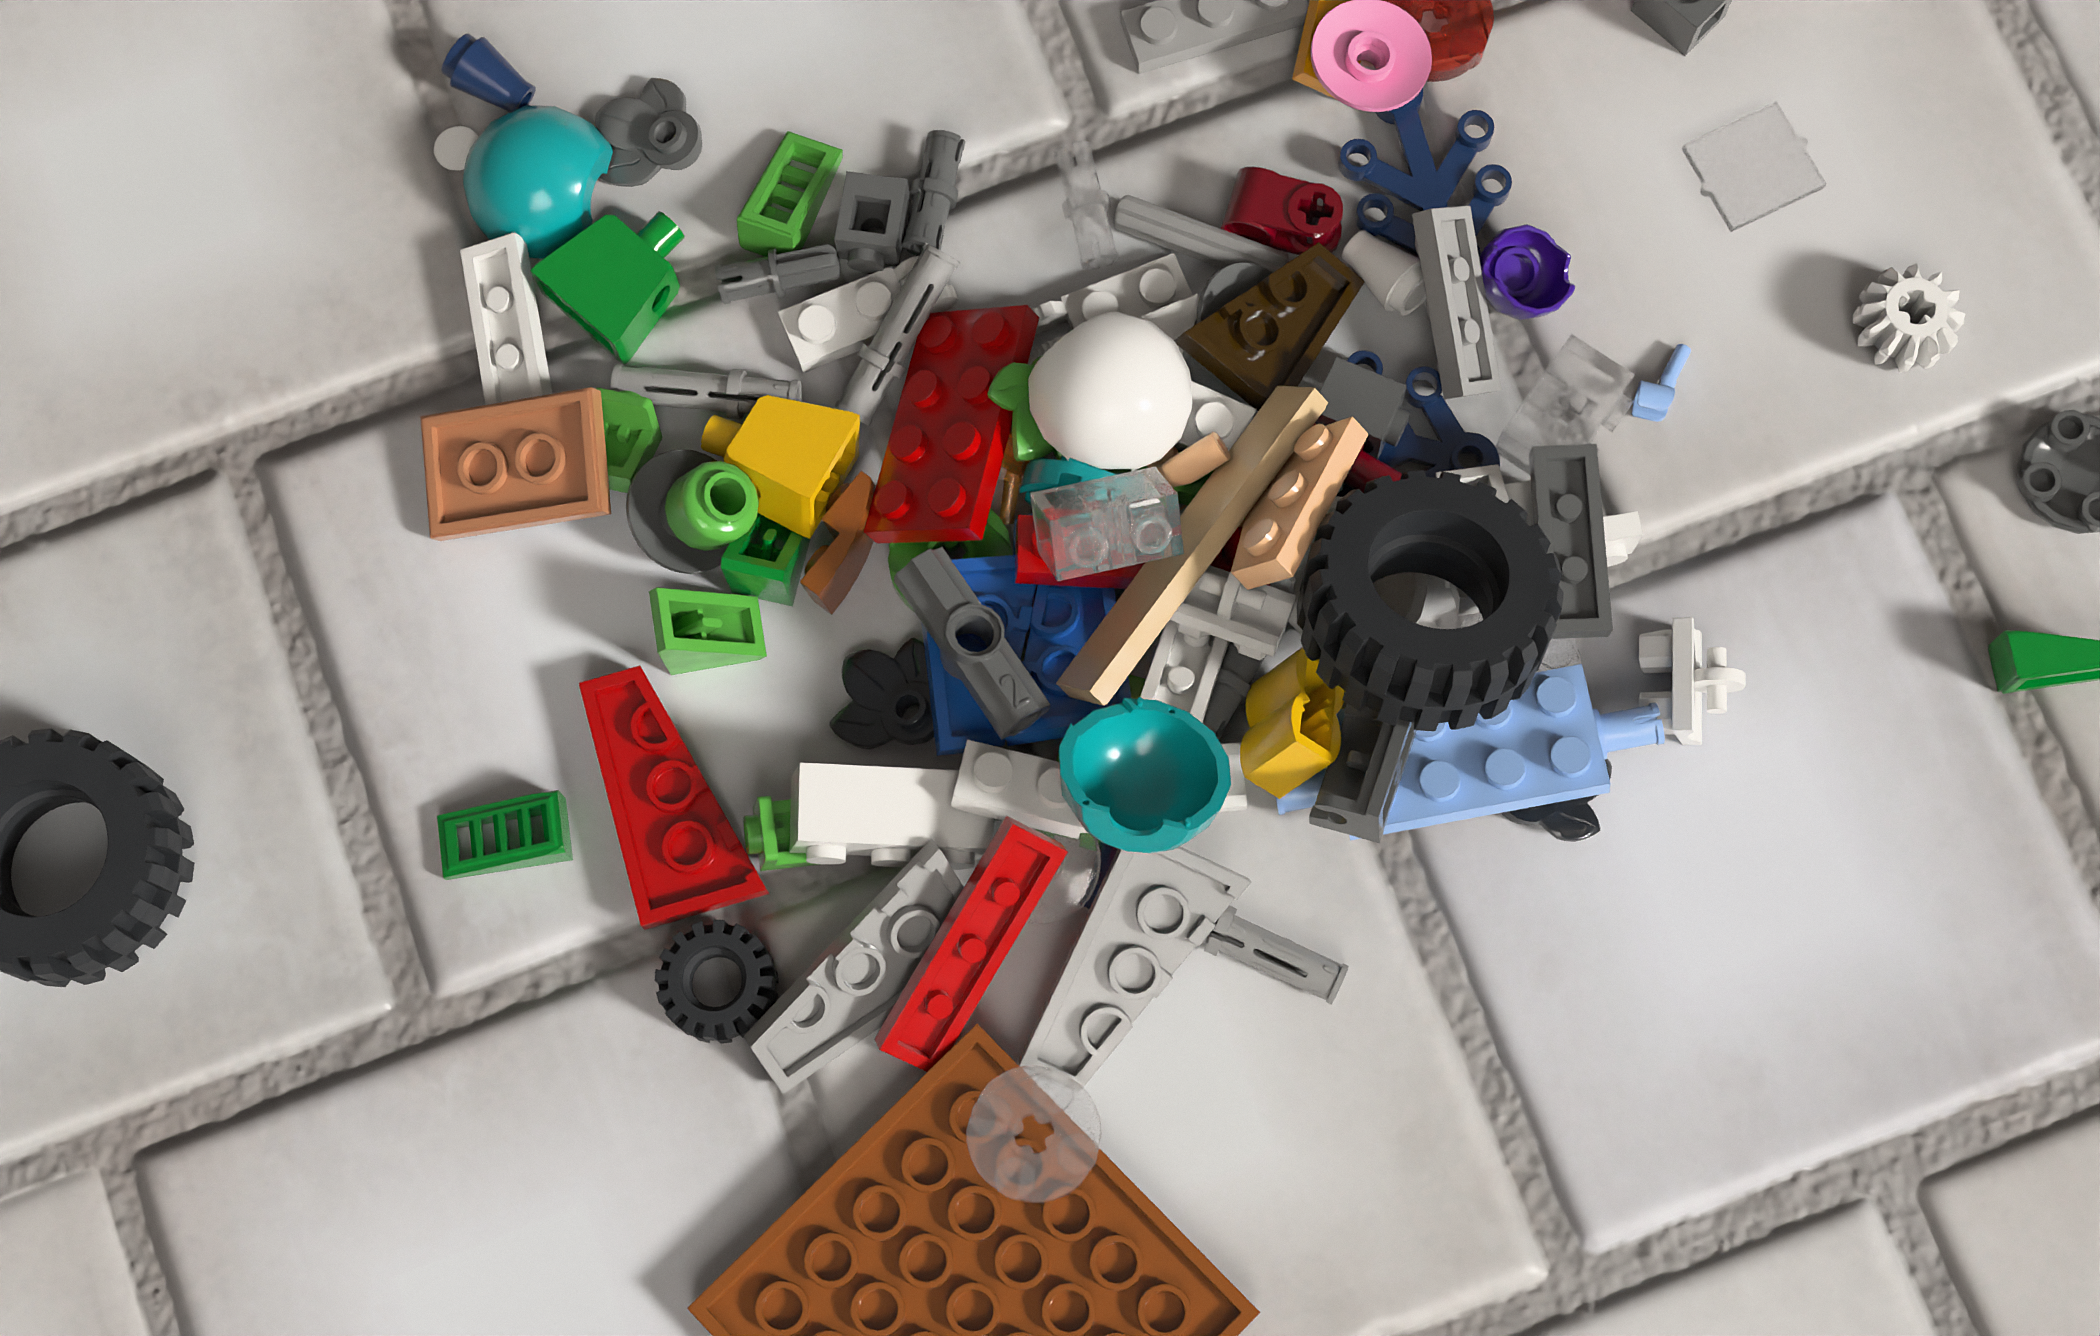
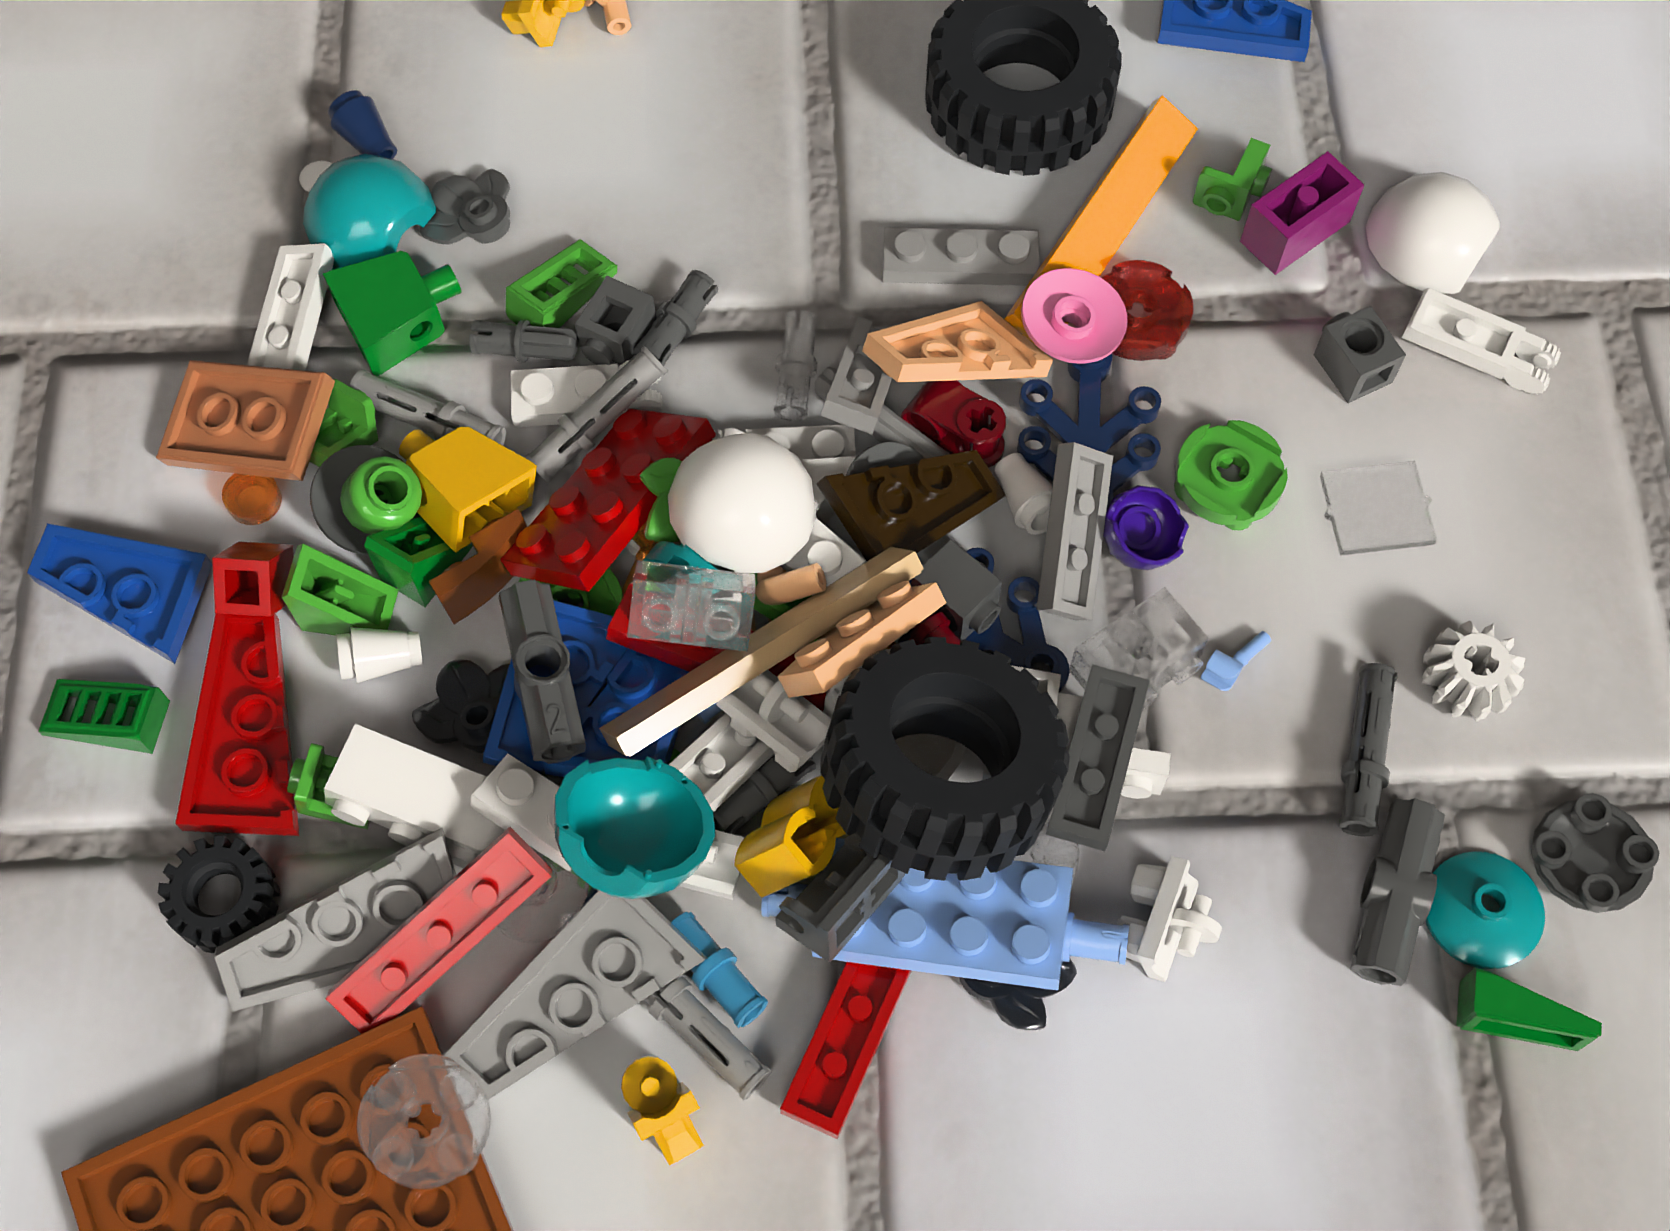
camera: 15 degrees right, 10 degrees down
none -> blue wing [27,523,213,664]
none -> red brick [212,541,294,617]
none -> clear orange tile [222,473,282,525]
none -> white cone [336,627,422,684]
none -> yellow hips [621,1056,704,1165]
none -> dark azure pin [671,912,768,1028]
none -> red plate [780,962,912,1140]
none -> light grey plate [820,316,892,435]
none -> light nougat wing [862,301,1053,382]
none -> bright green plate [1174,420,1288,530]
none -> dark grey pin [1339,663,1398,837]
none -> dark grey piece [1350,798,1445,986]
none -> teal dish [1425,851,1545,969]

